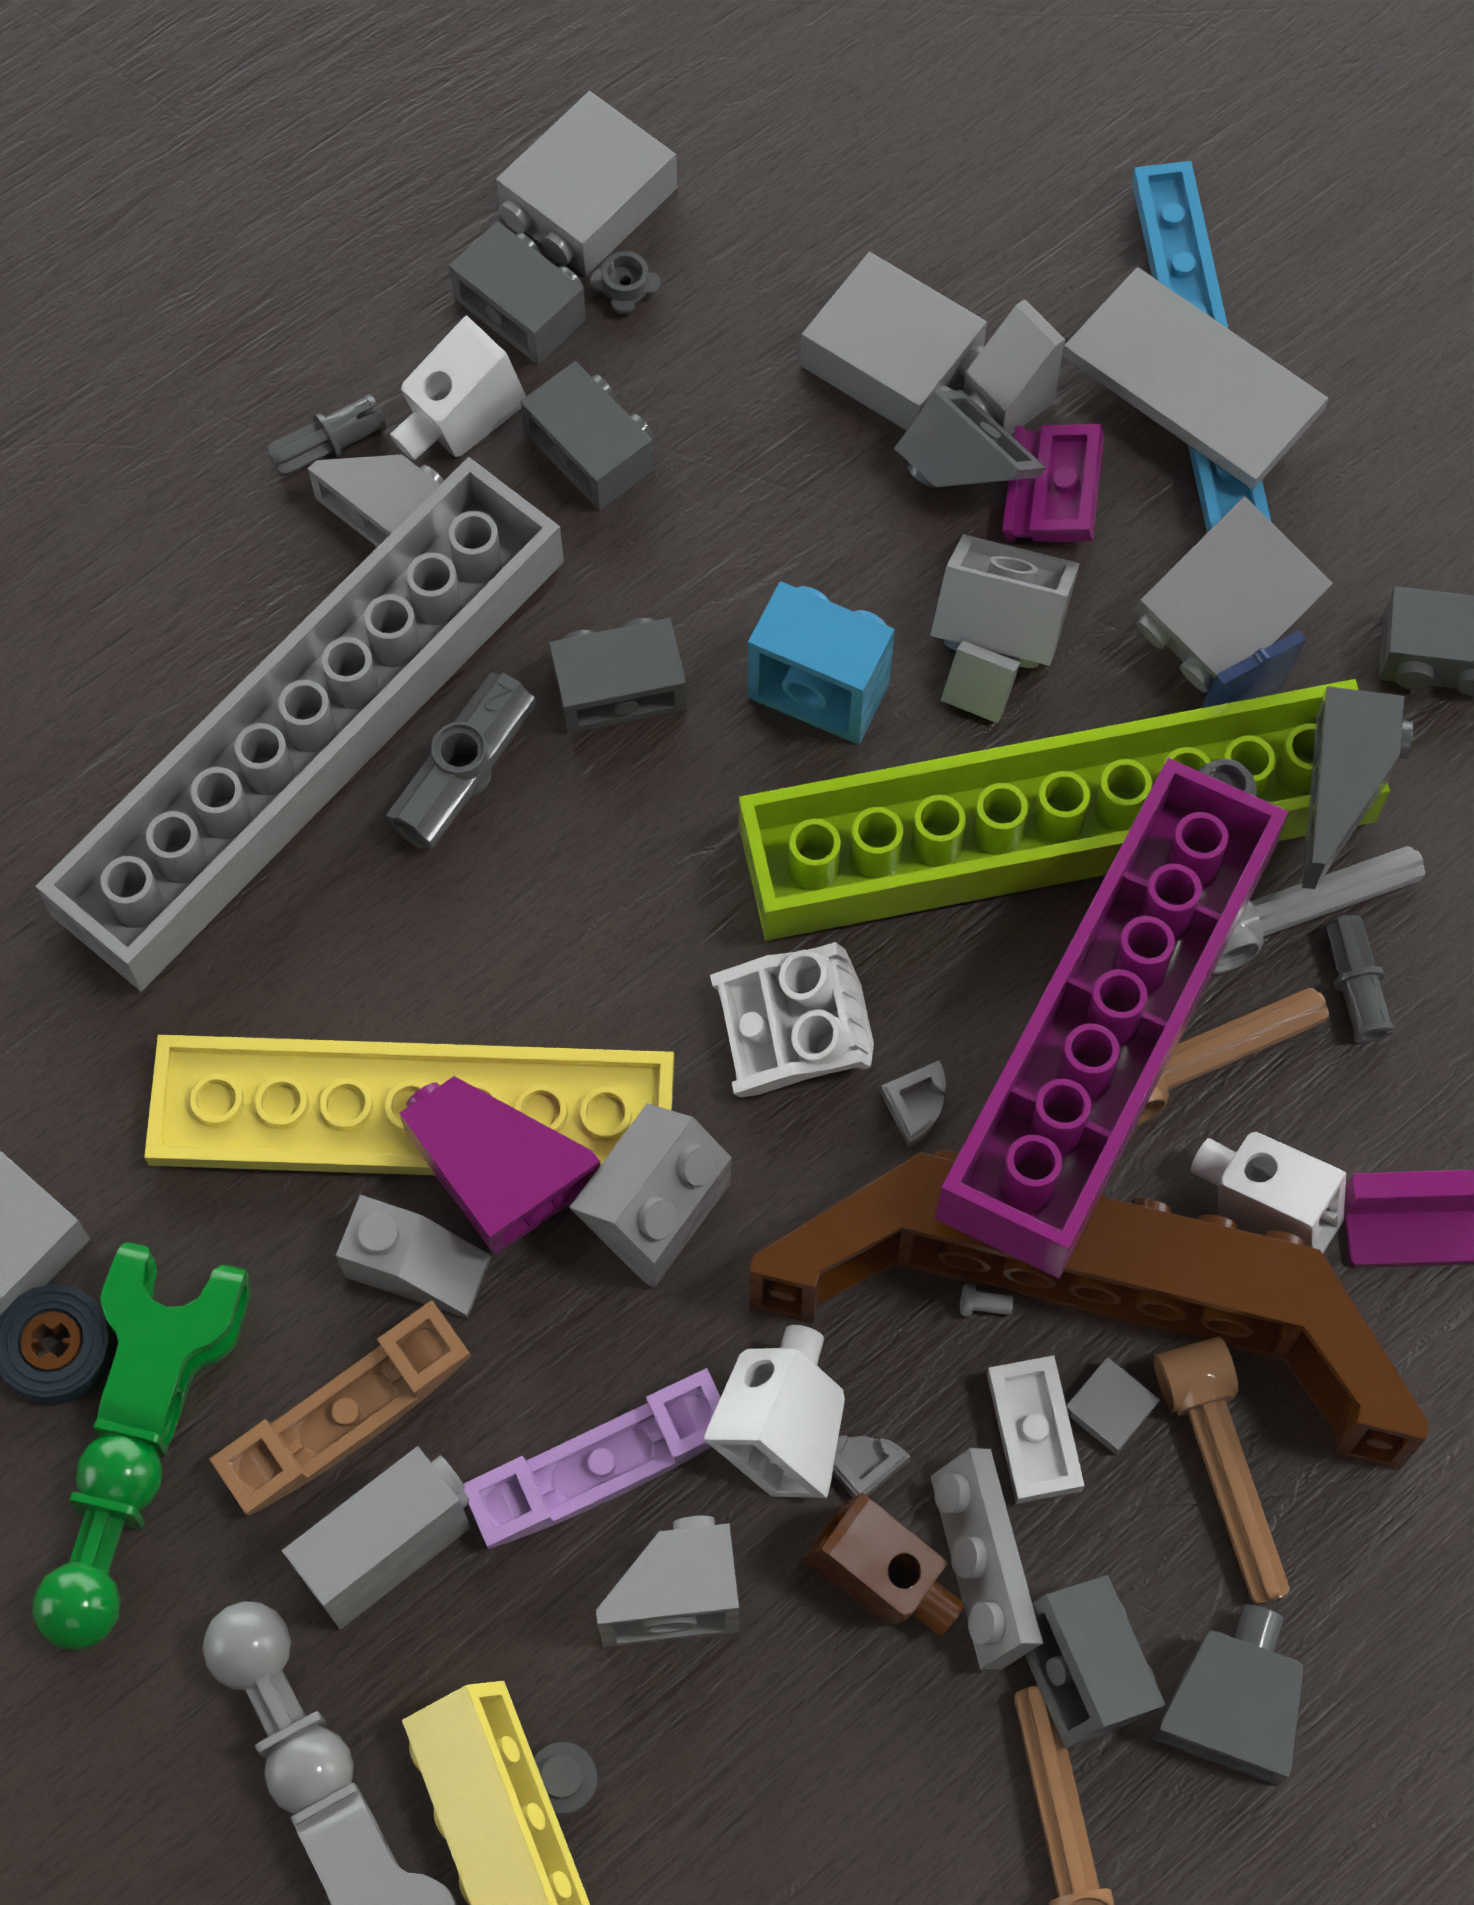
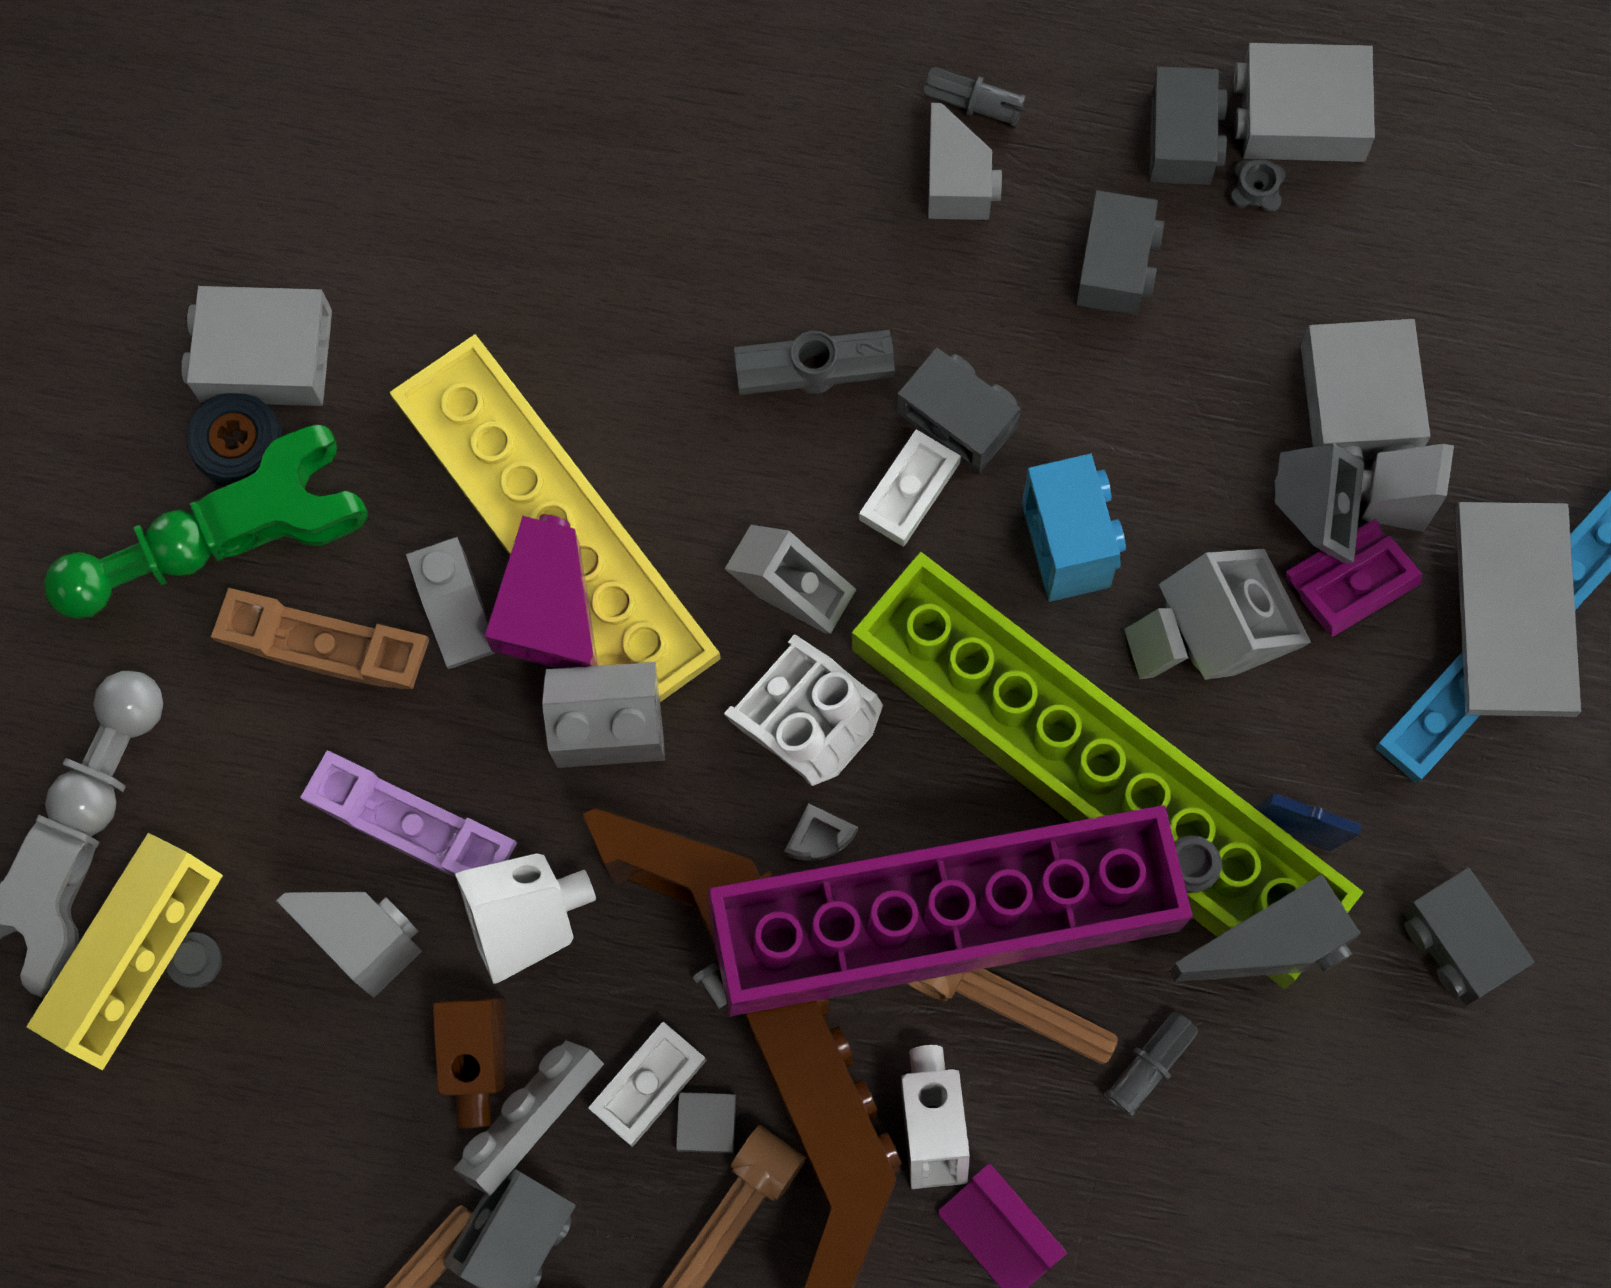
camera: 55 degrees right, 5 degrees up
light grey brick [35,457,564,992] -> none
light grey brick [282,1446,471,1630] -> none
white torso [390,315,526,461] -> none
light grey tile [832,1435,910,1498] -> none
light grey brick [1131,496,1333,692] -> none
light grey axle [1213,846,1425,974] -> none
none -> light grey slope [725,525,856,634]
none -> white plate [859,429,961,547]

